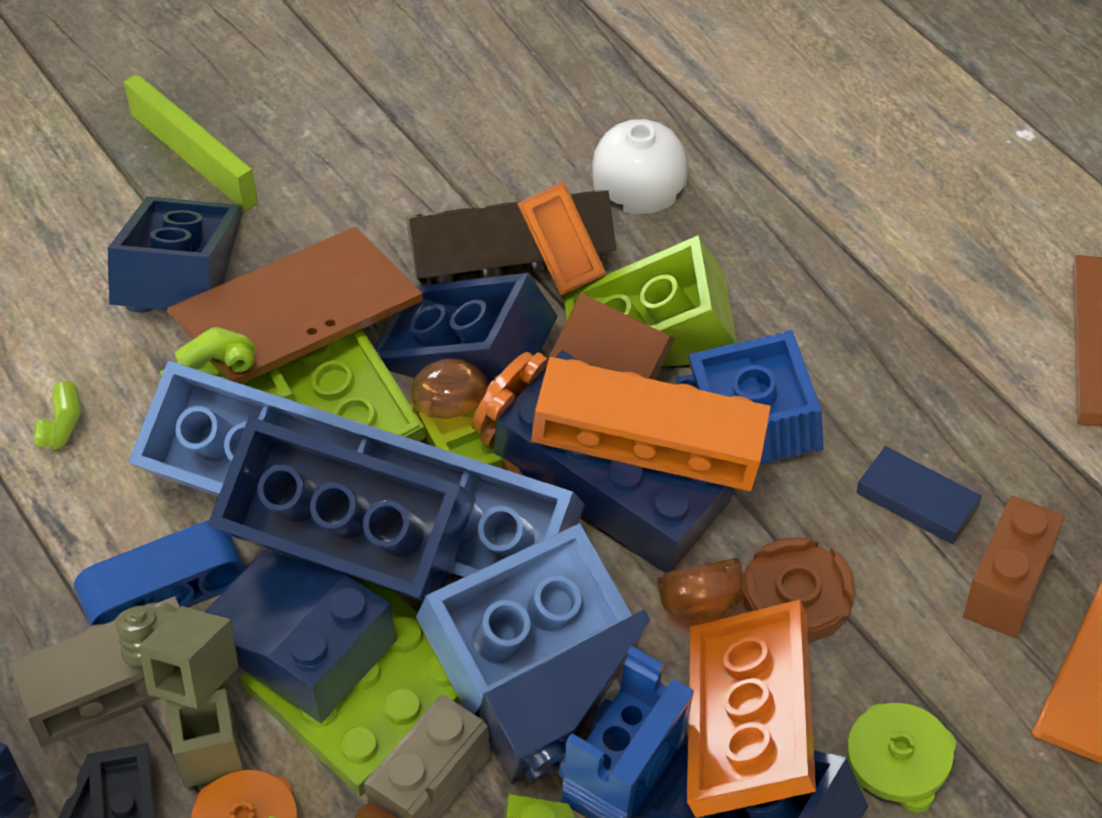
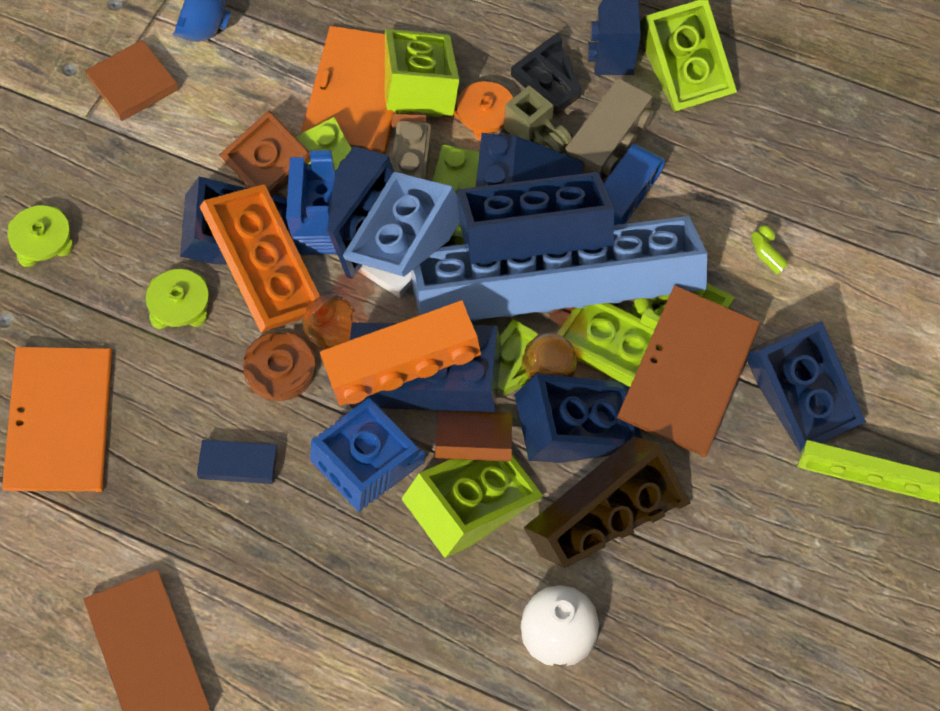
camera: 145 degrees right, 10 degrees up
olive brick [115,602,239,709] -> none
lime arm [175,327,256,373] -> none
orange piece [472,352,549,447] -> none
orange tile [517,182,606,296] -> none
dark orange brick [963,495,1065,639] -> none

